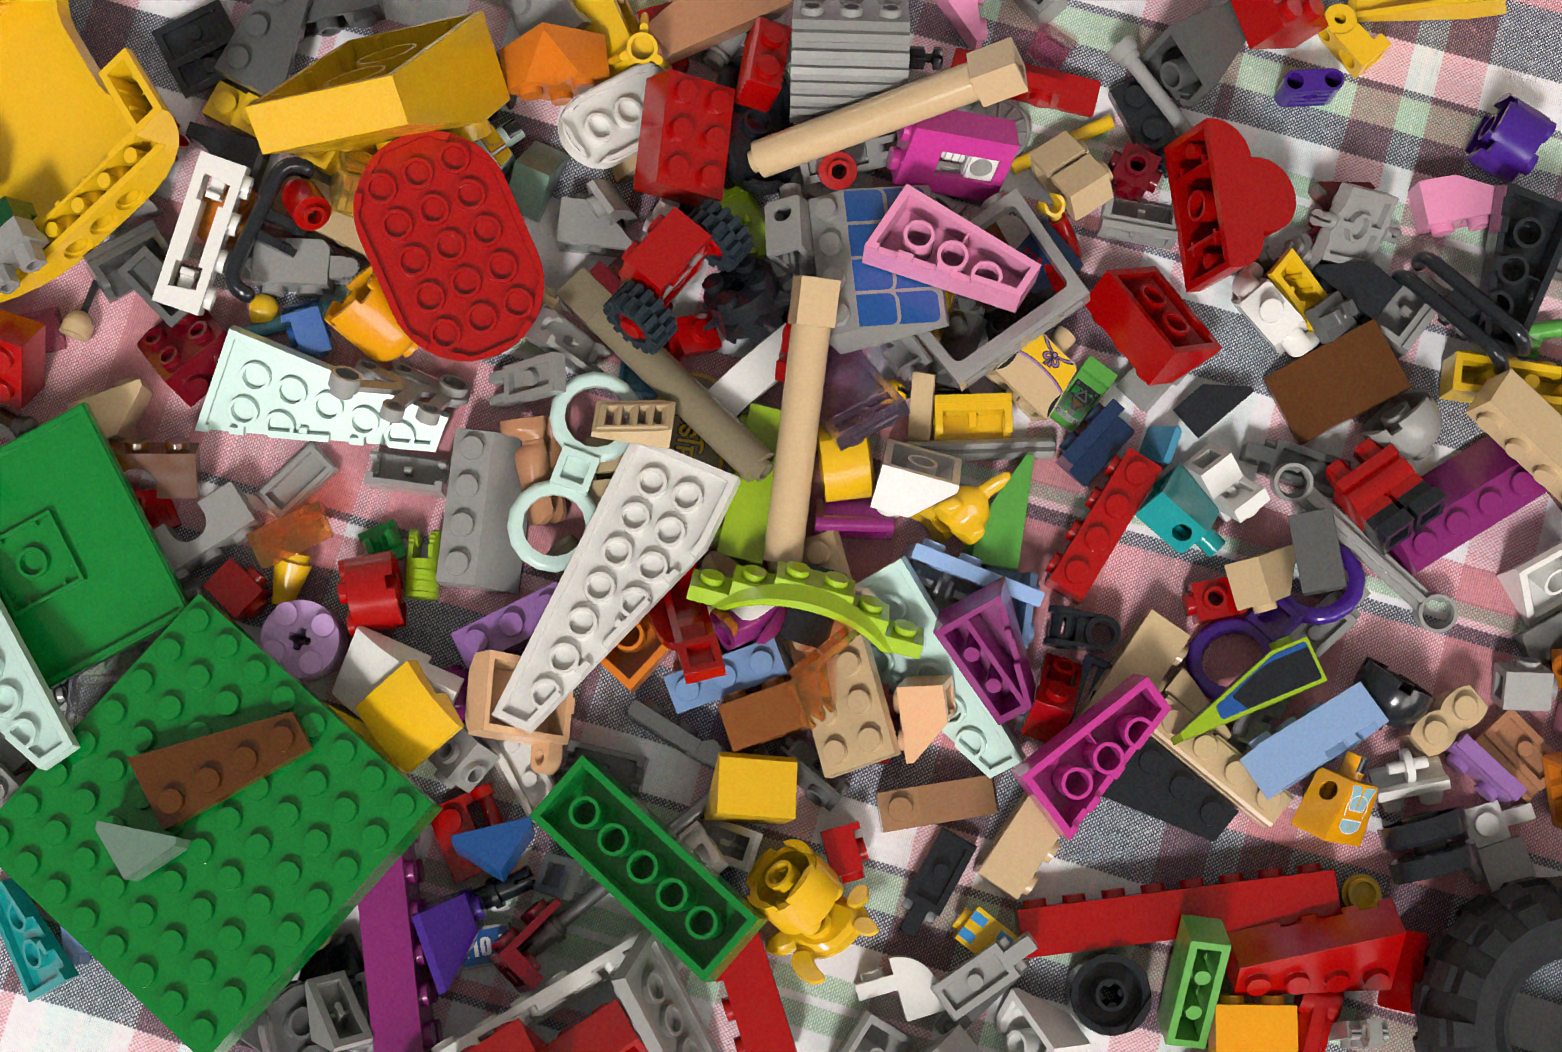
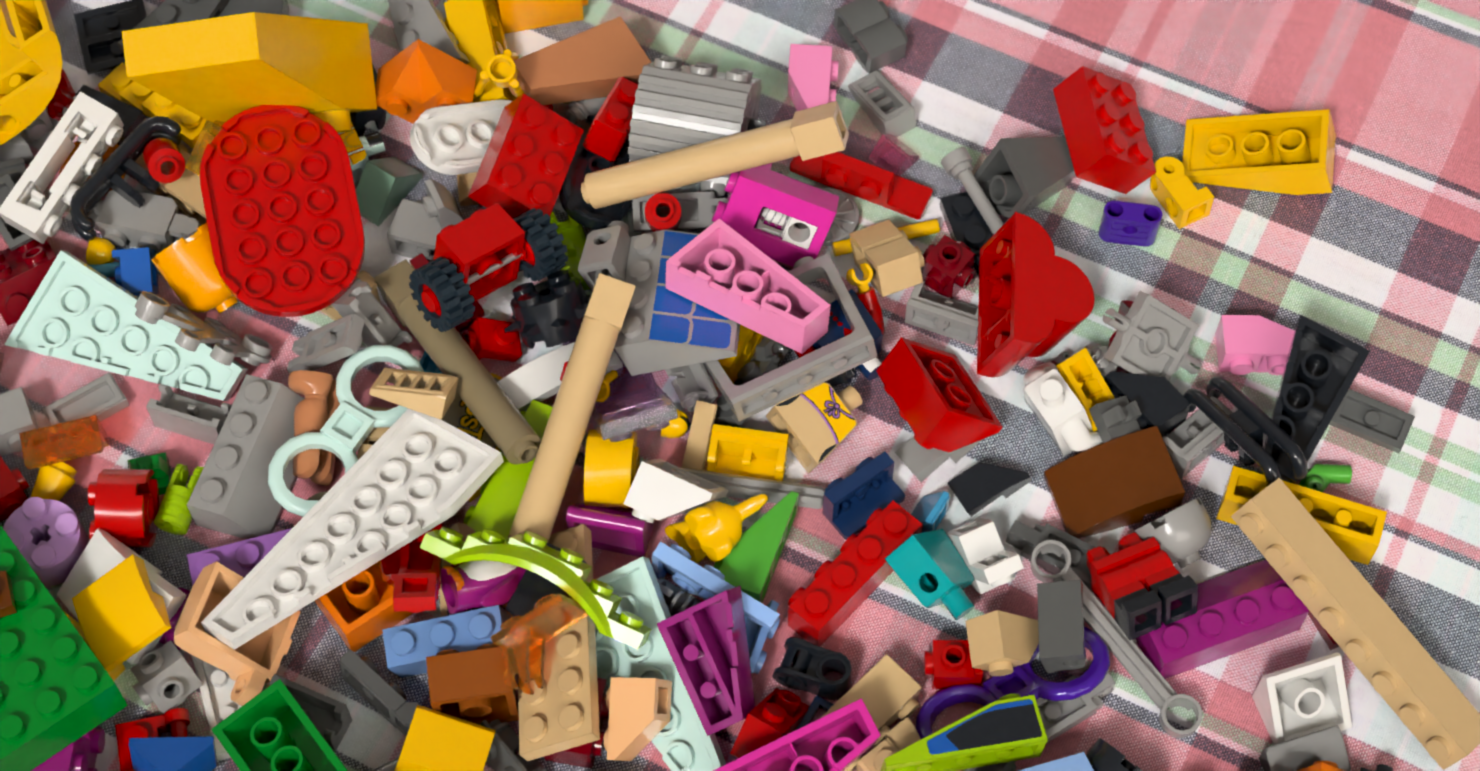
camera: 10 degrees right, 20 degrees down
leg [1050,355,1118,433] -> none
dark purple brick [1465,93,1557,183] -> none

